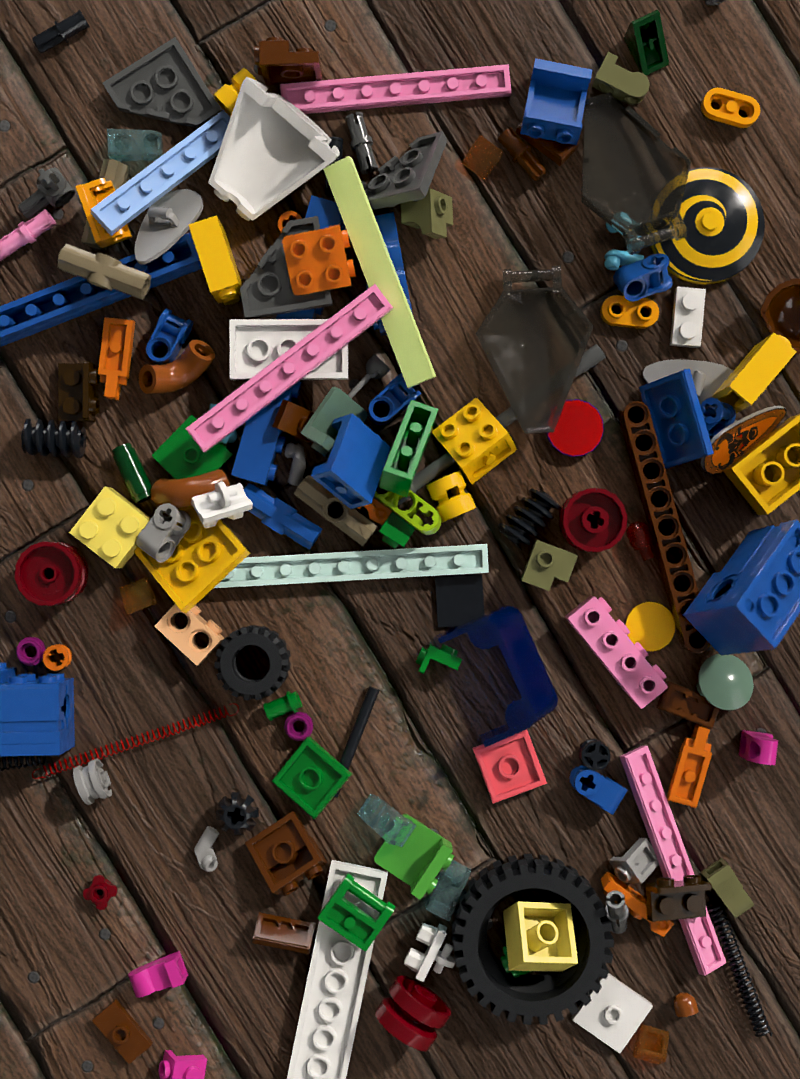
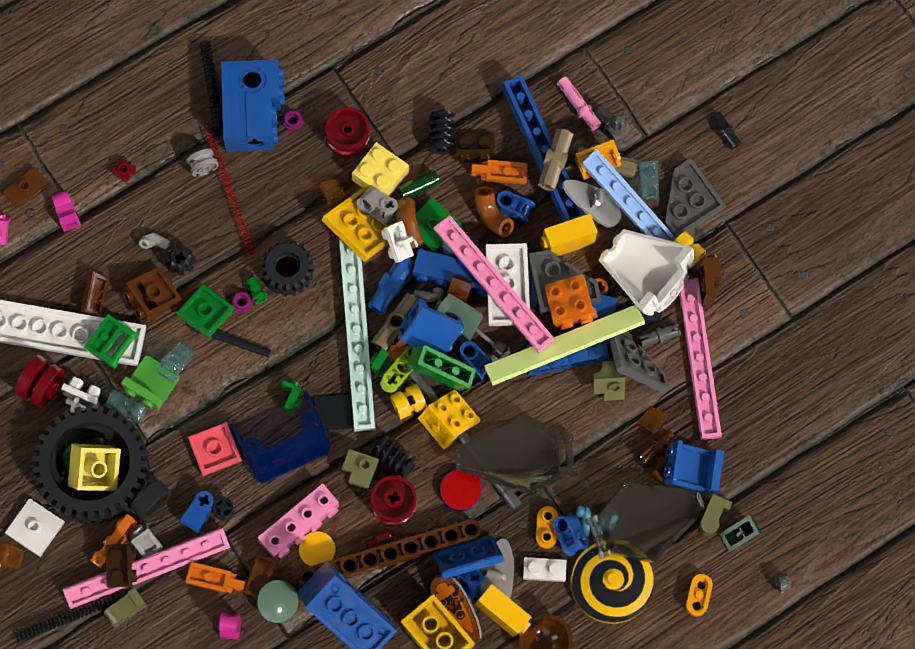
camera: 80 degrees right, 15 degrees down
orange bush [43,644,72,671] -> none
light nougat brick [154,604,225,666] -> none
dark grey pin [605,890,629,934] -> none
dark orange hinge [674,993,699,1017] -> none
none -> black tyre [131,480,171,519]

